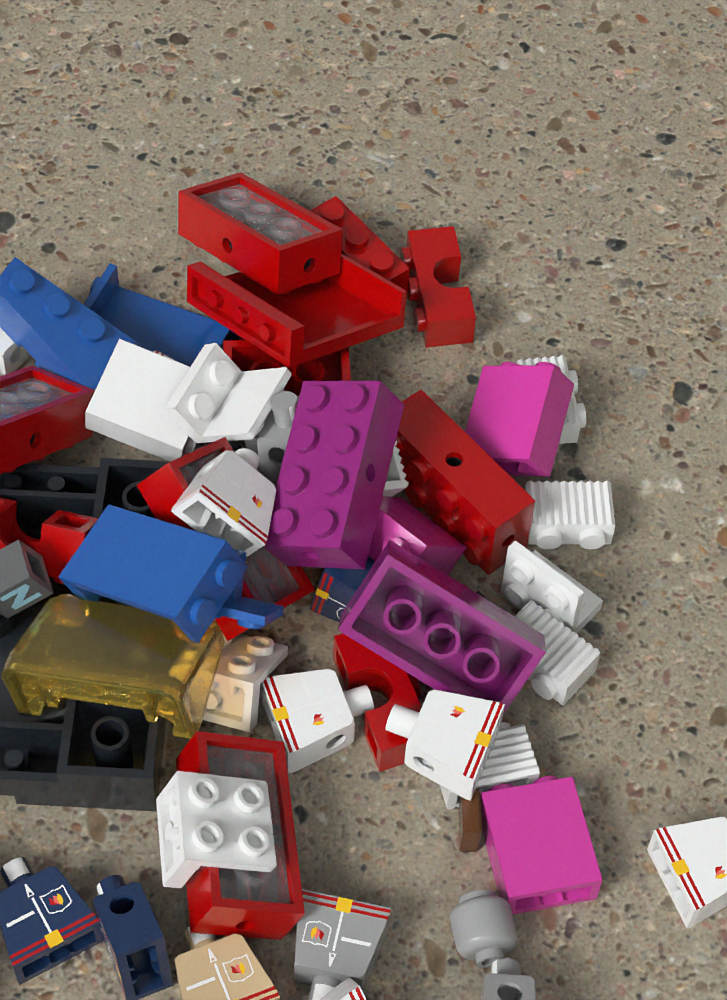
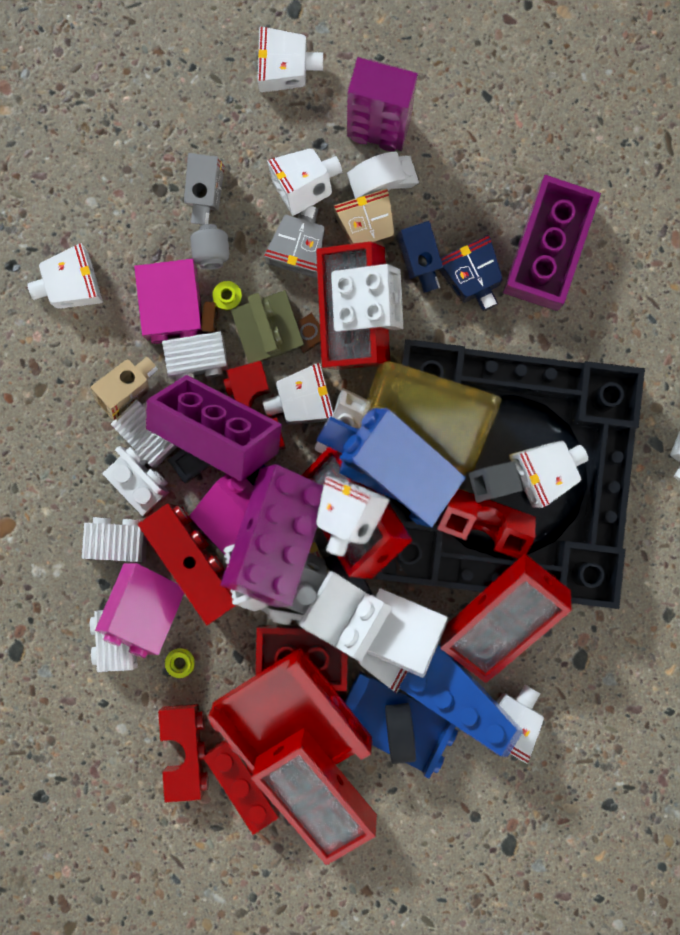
camera: 170 degrees left, 30 degrees up
white torso [385,689,505,801] -> none
none -> tan torso [90,356,158,421]
none -> neon yellow plate [165,648,195,678]
none -> neon yellow plate [212,281,242,310]
none -> olive bracket [231,290,305,364]
none -> reddish brown tile [297,313,321,354]
none -> black tyre [385,703,416,764]

